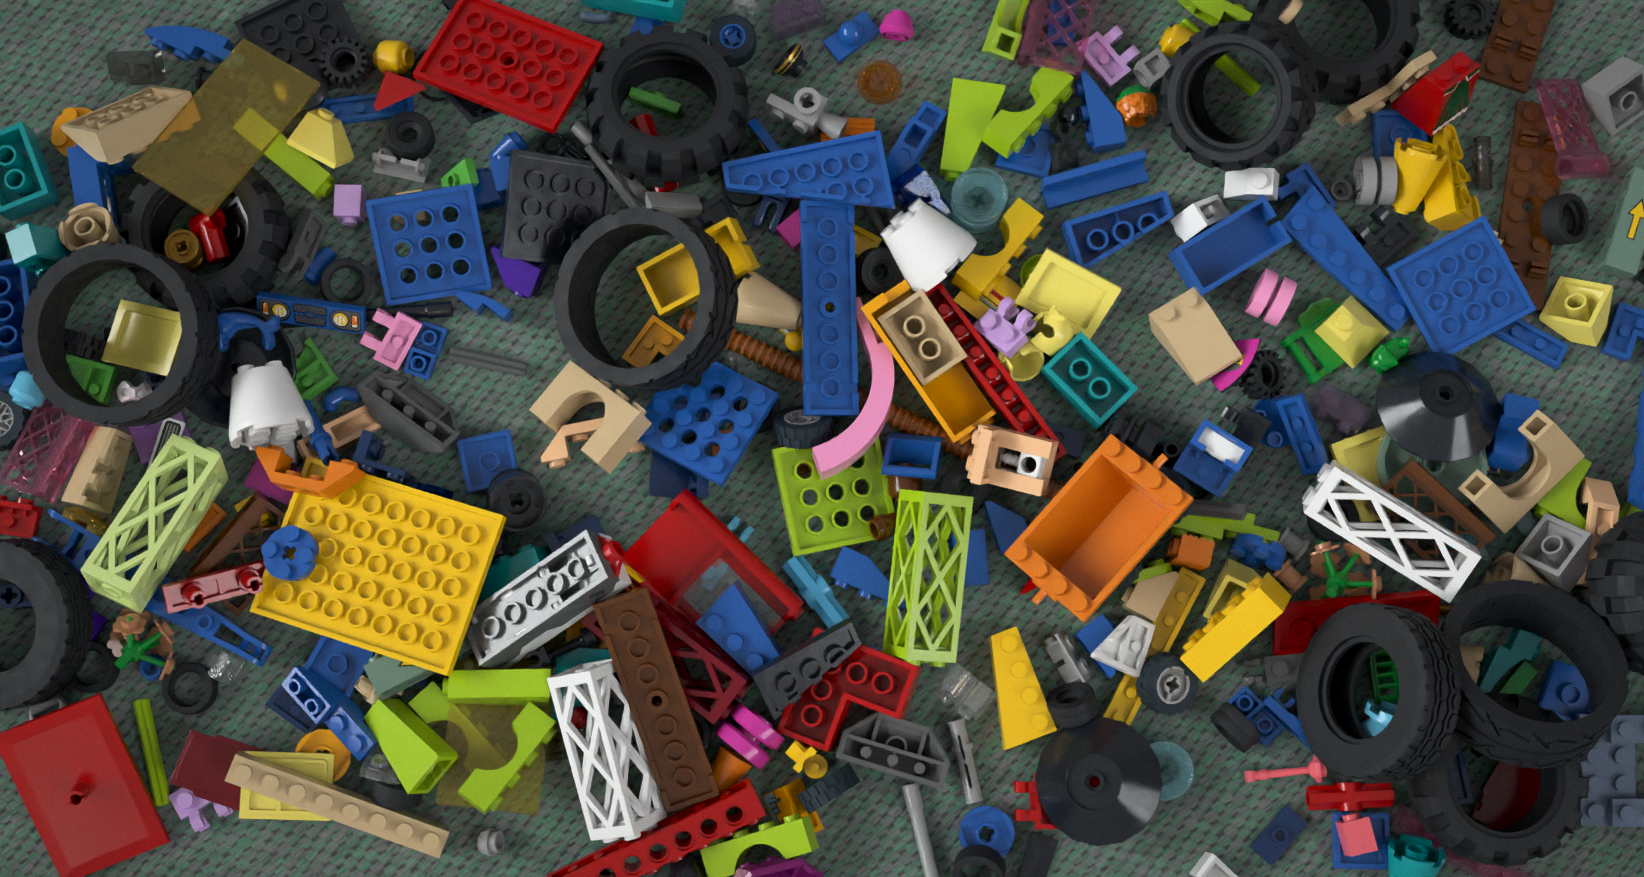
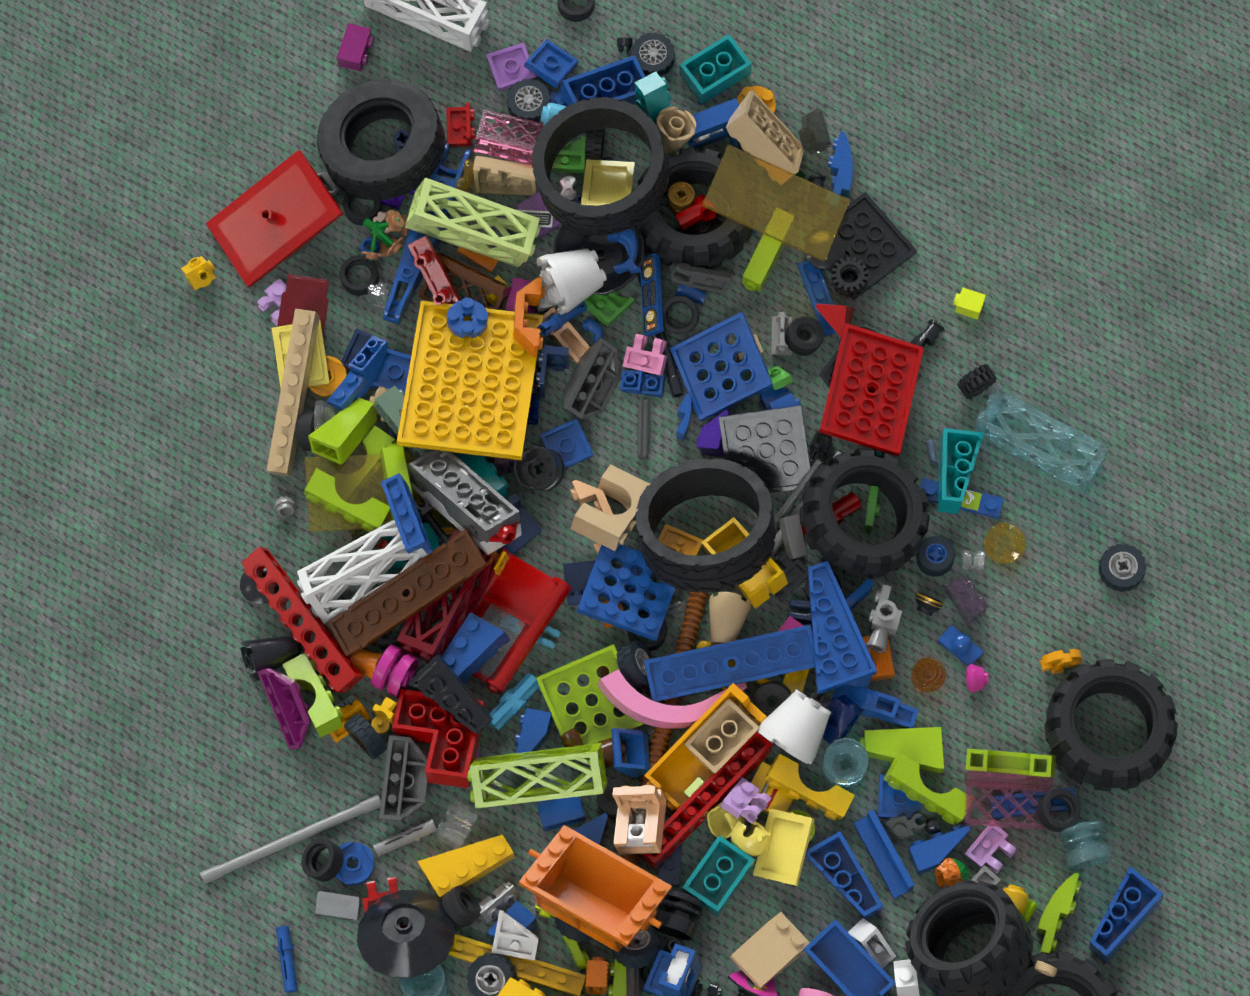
camera: 80 degrees right, 10 degrees down
lime axle [133,698,171,807] -> none
light yellow slope [286,108,354,169] -> none
lavender brick [333,184,367,226] -> none
yellow head [373,40,415,75] -> none
blue cone [488,131,528,161] -> none
tan slope [1121,571,1179,623] -> none
none -> blue fence [381,473,433,555]
none -> yellowish green tile [684,777,704,799]

